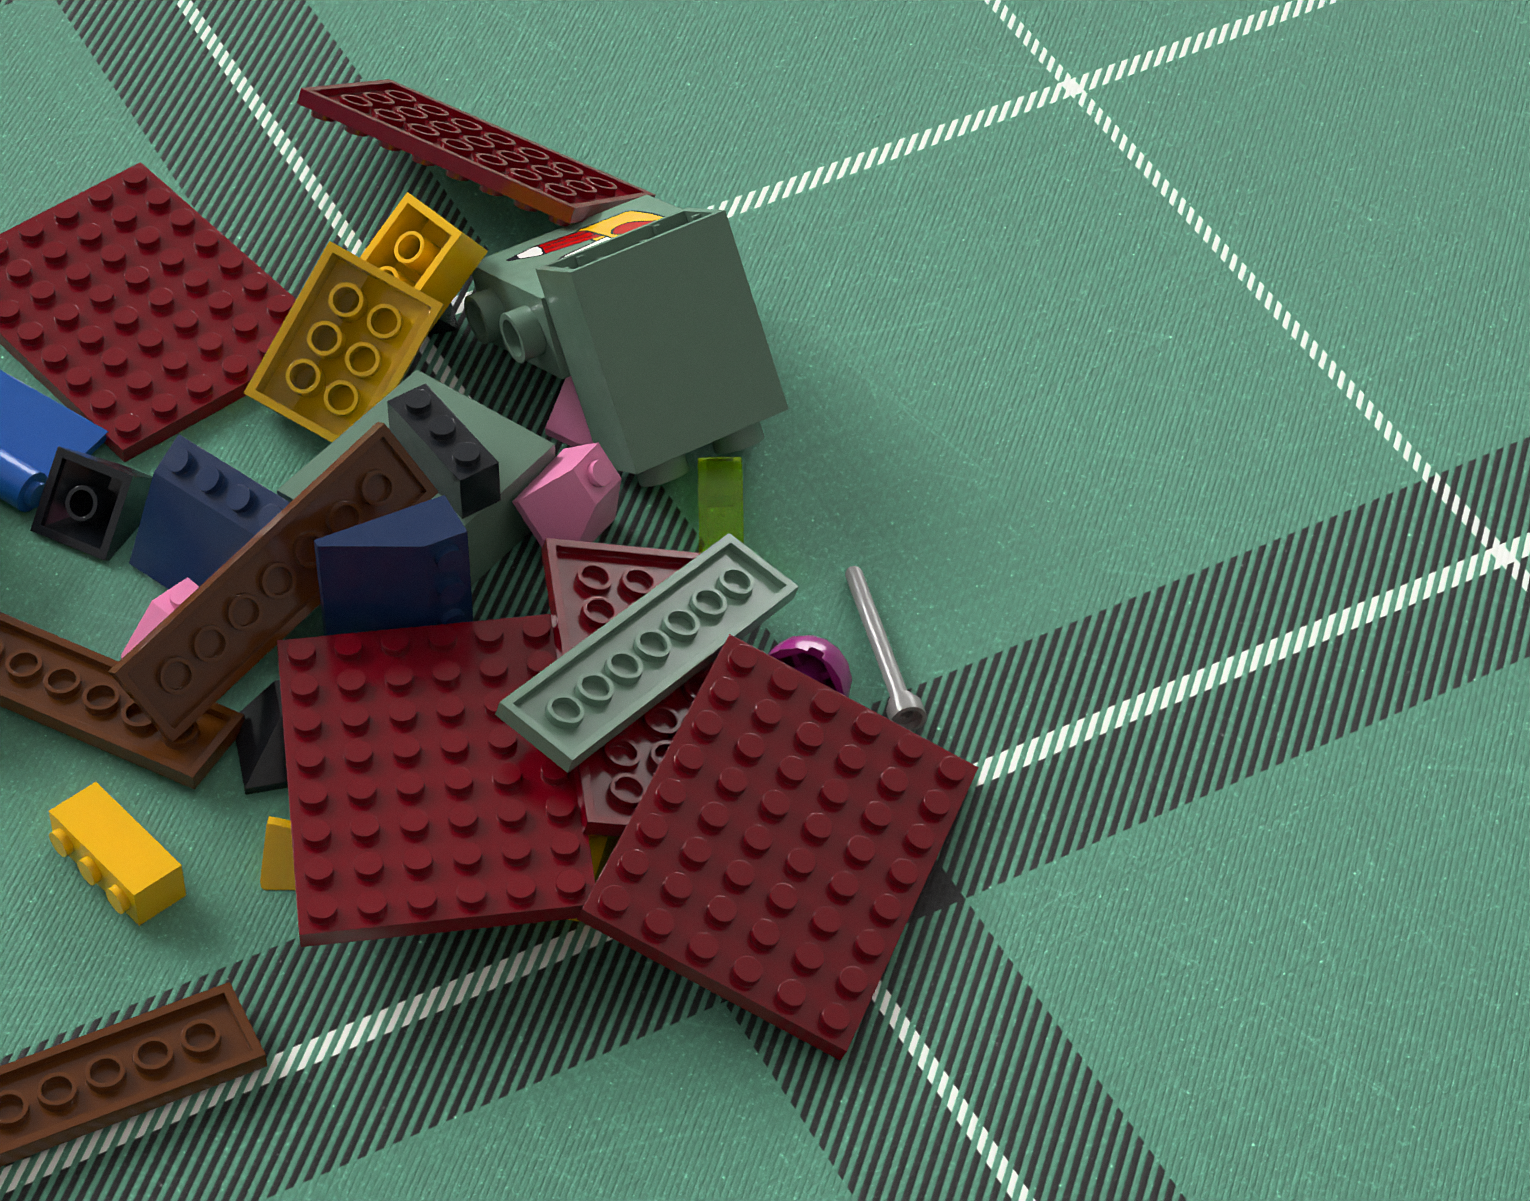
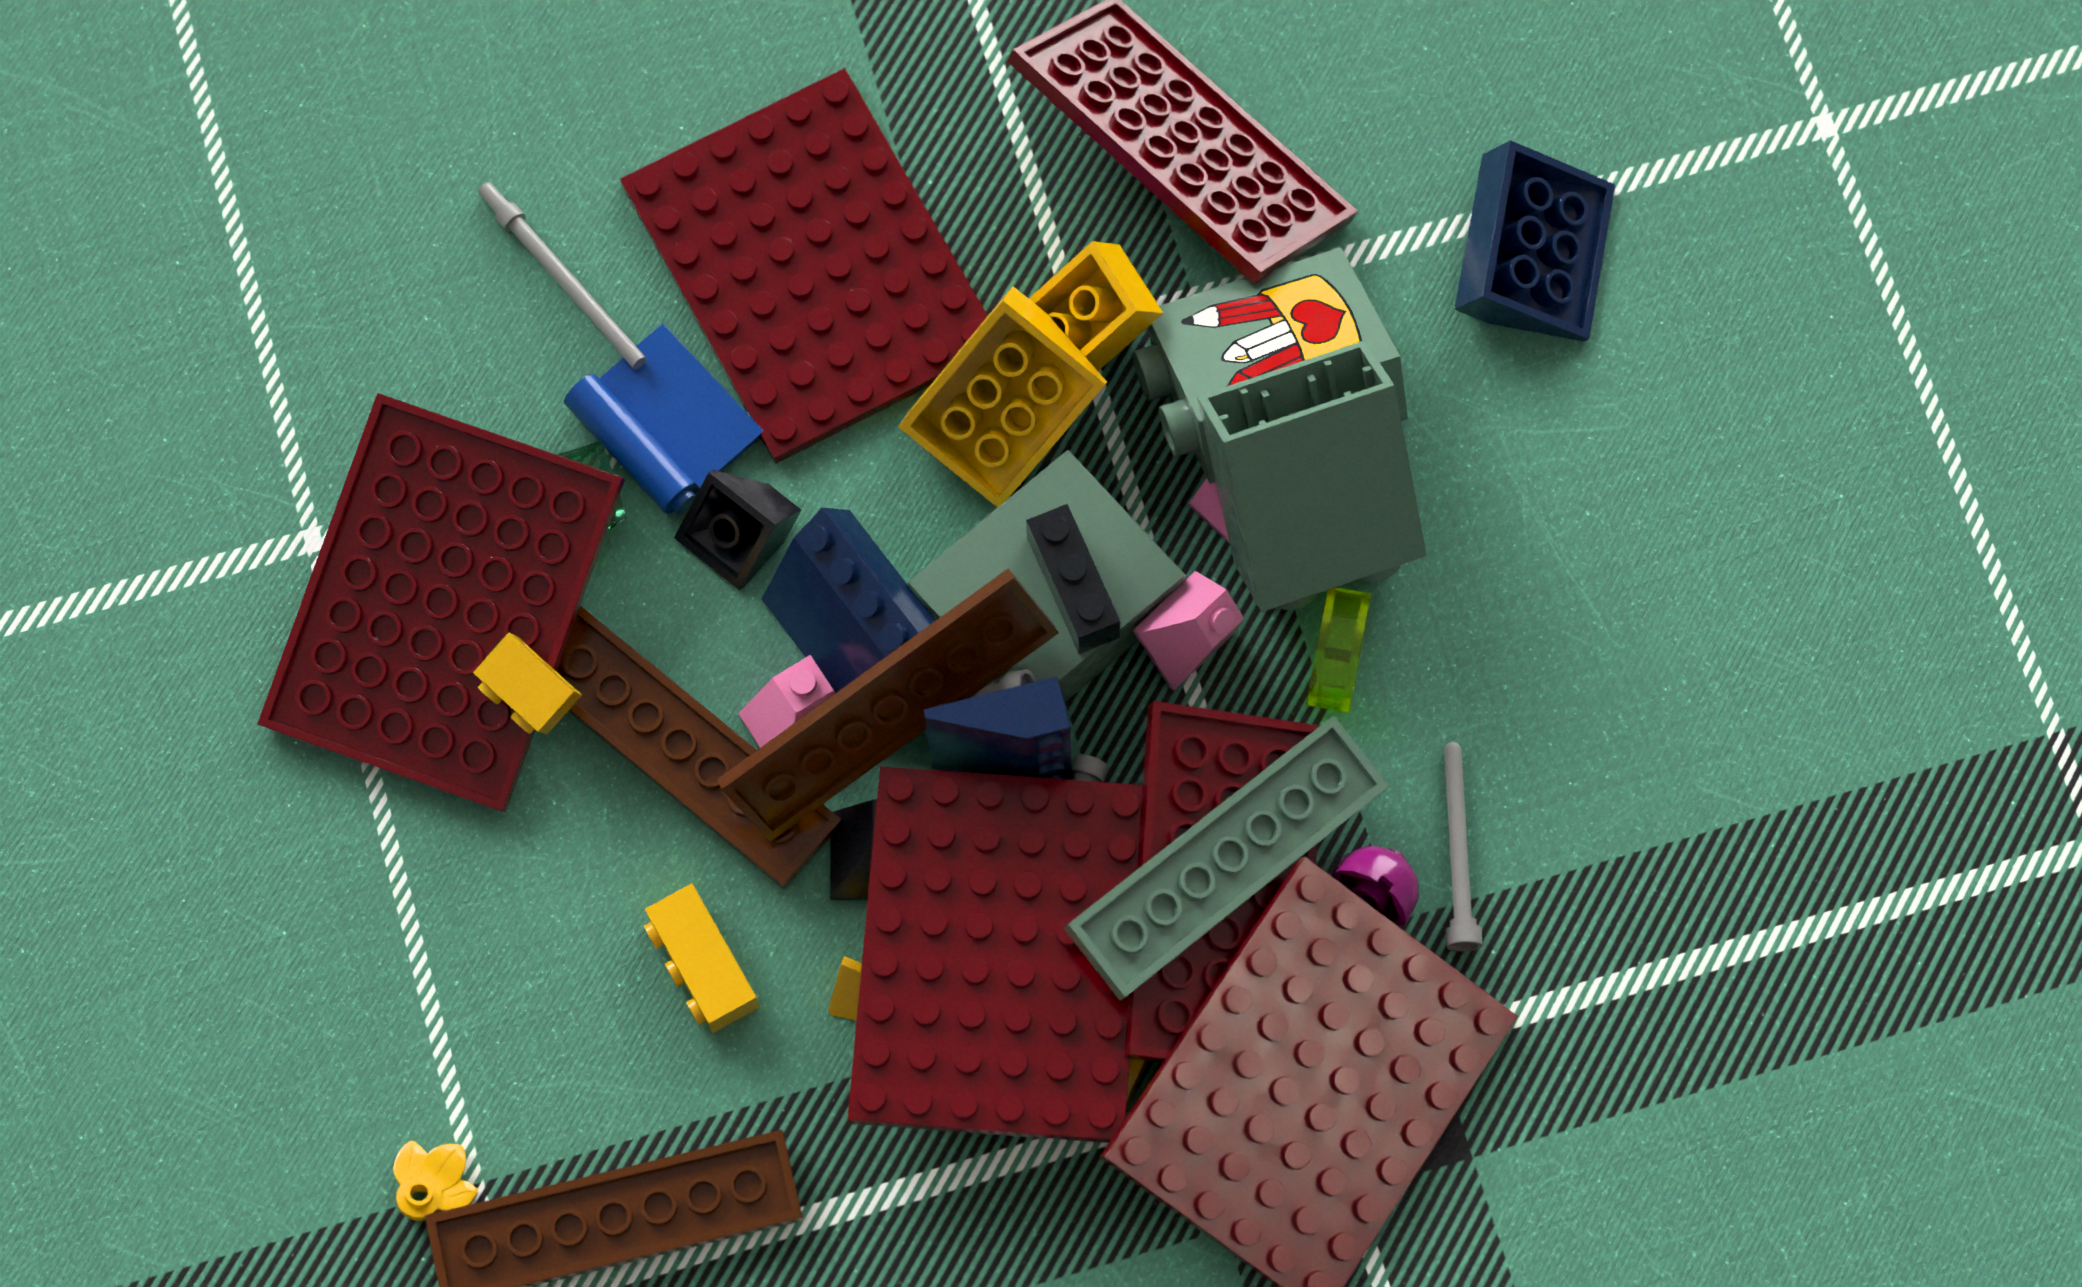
camera: 15 degrees right, 25 degrees up
none -> dark blue slope [1454,140,1615,342]

